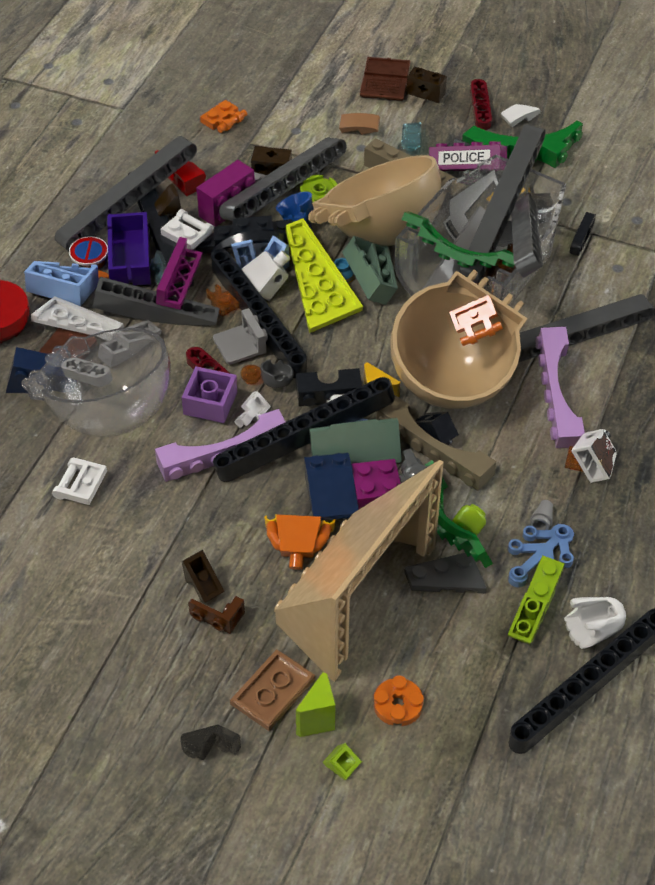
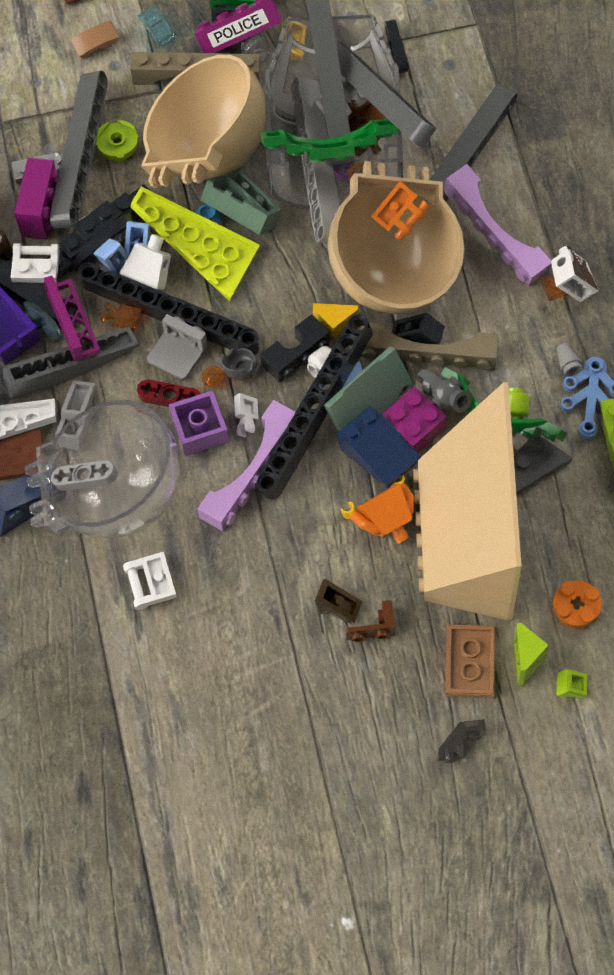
camera: 30 degrees left, 15 degrees up
dark brown brick [251,146,292,176] -> none
blue helmet [276,191,314,224] -> none

